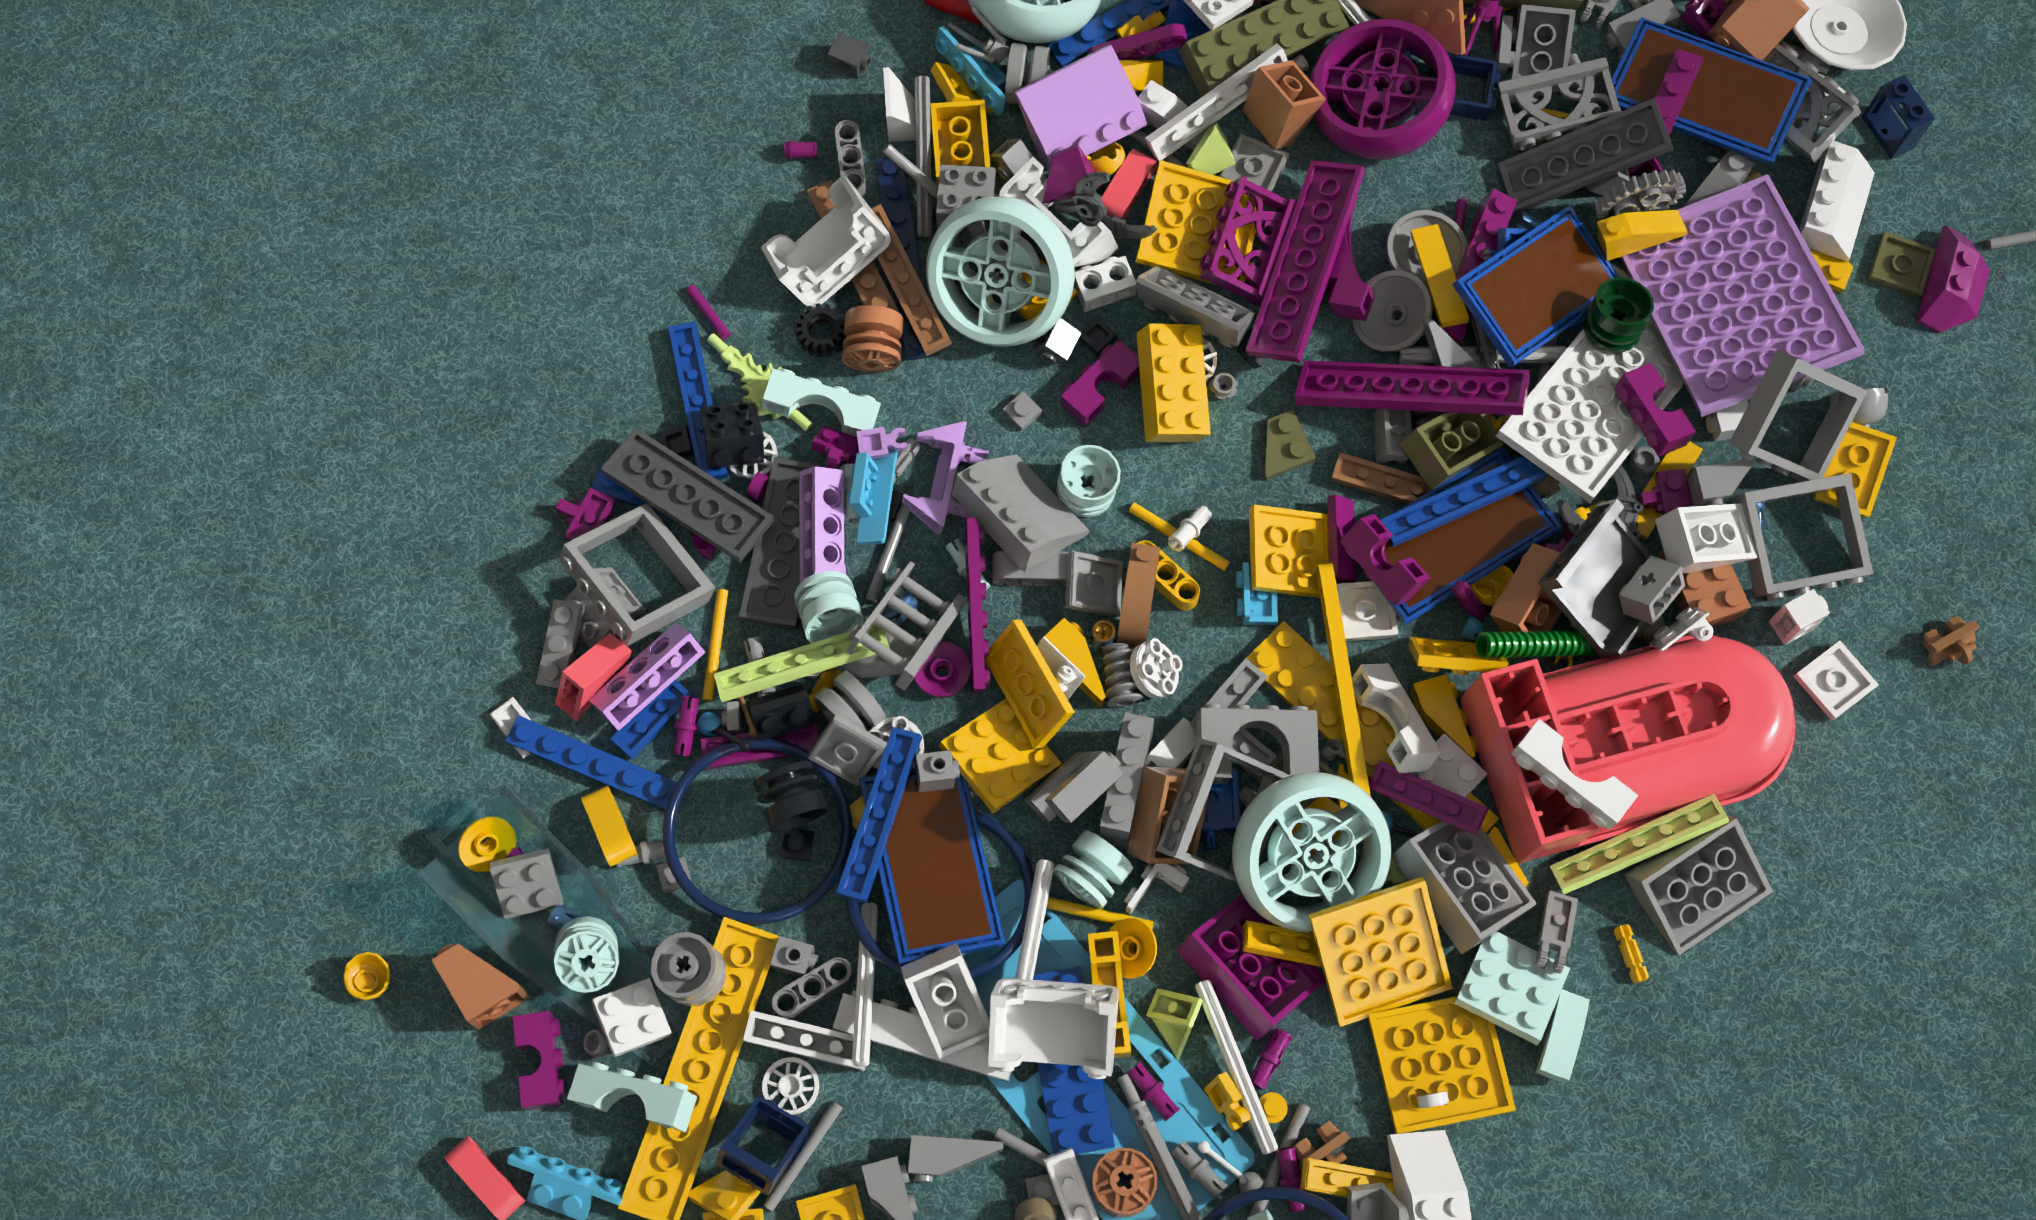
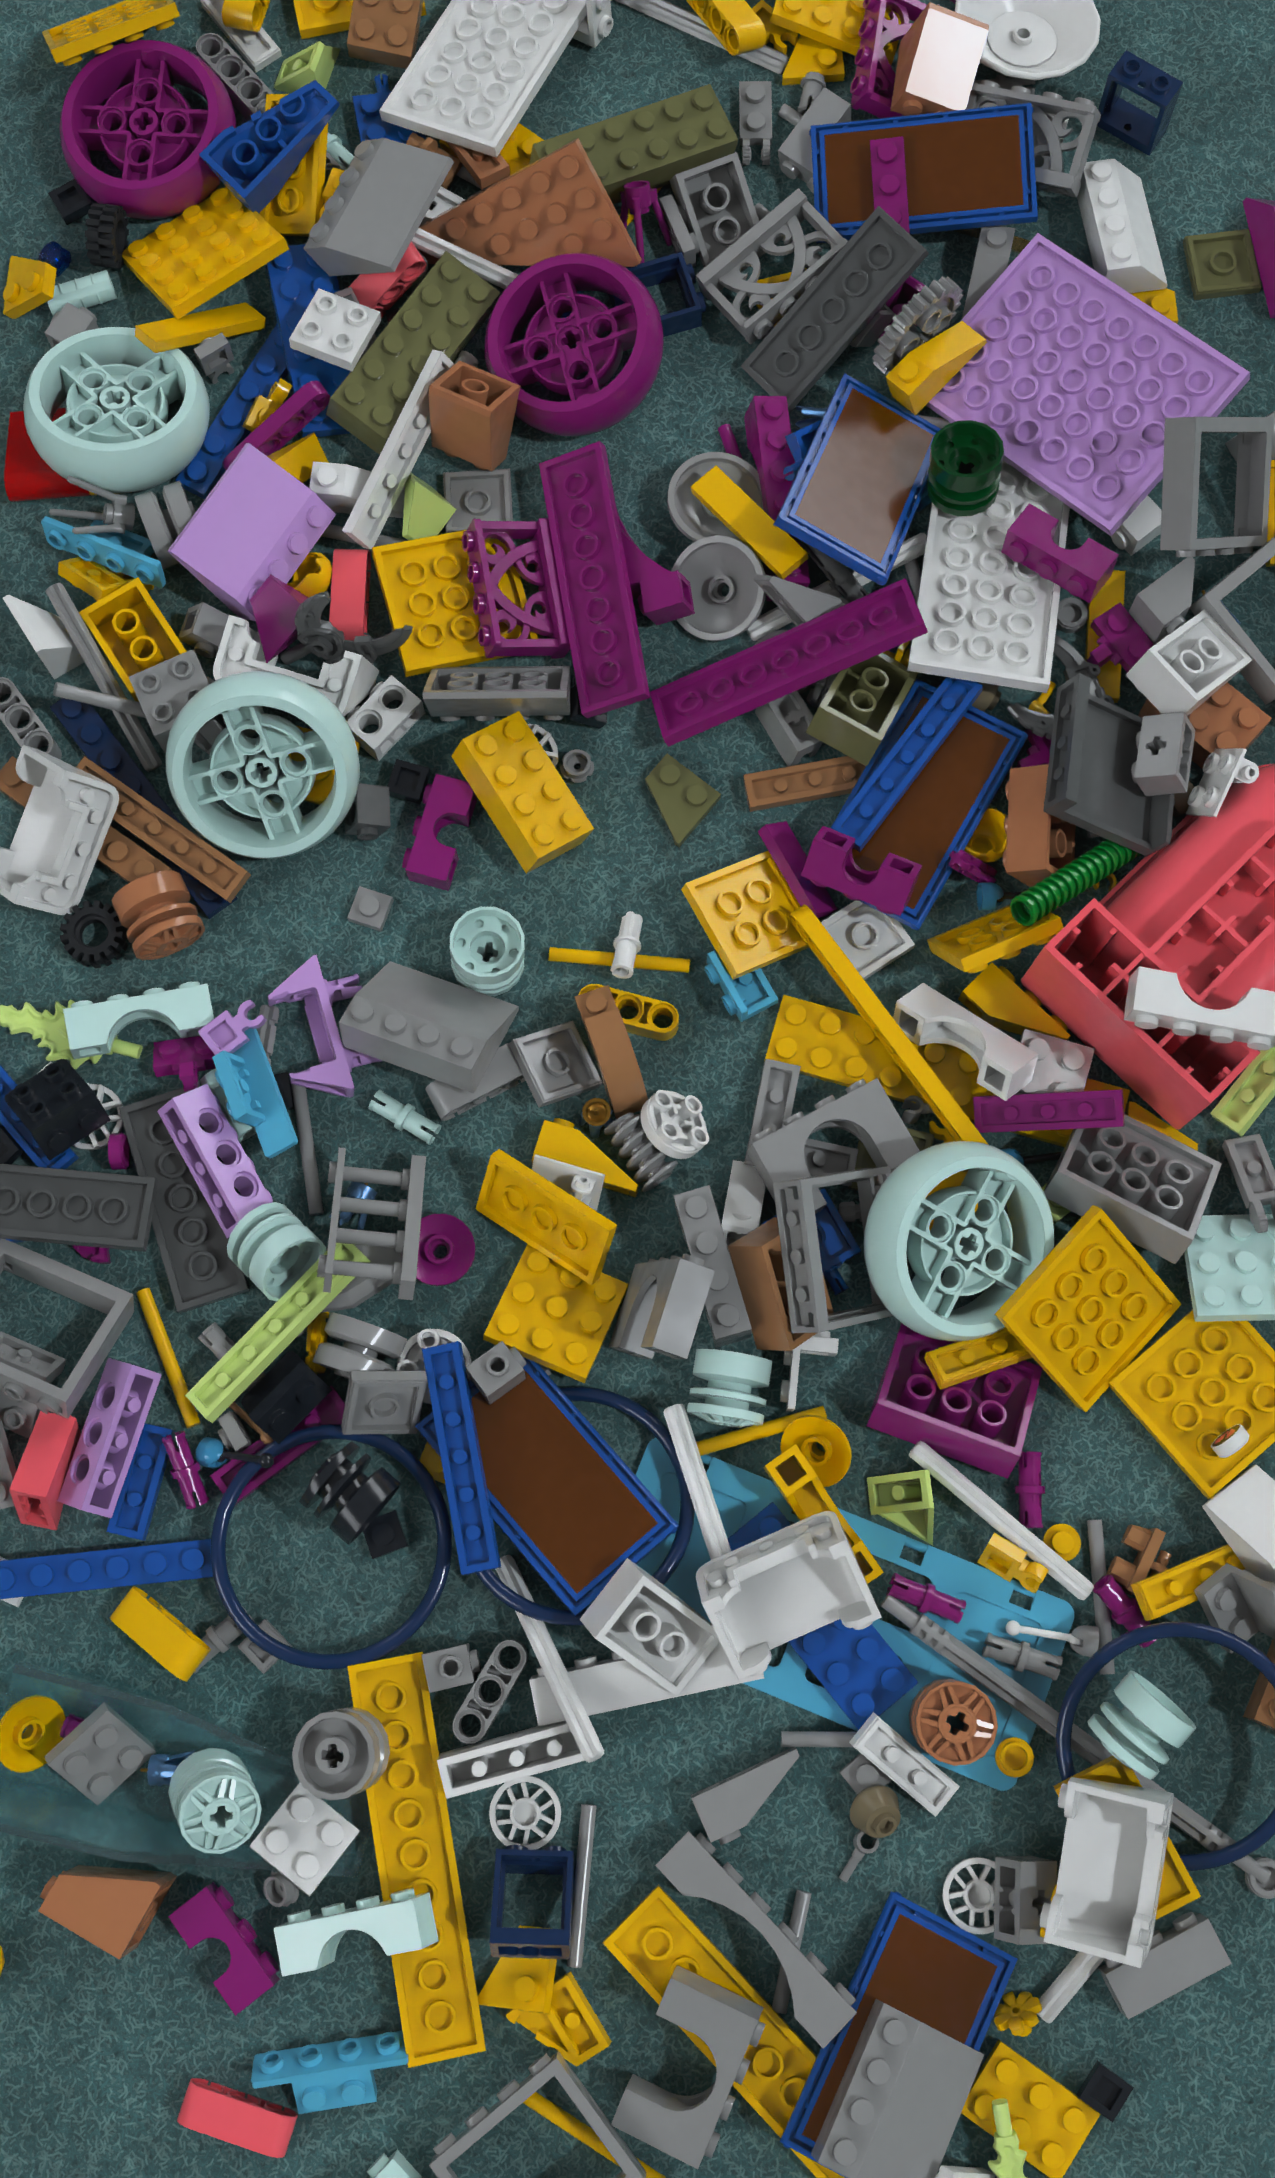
camera: 25 degrees left, 5 degrees up
magenta plate [964,518,990,694] -> none

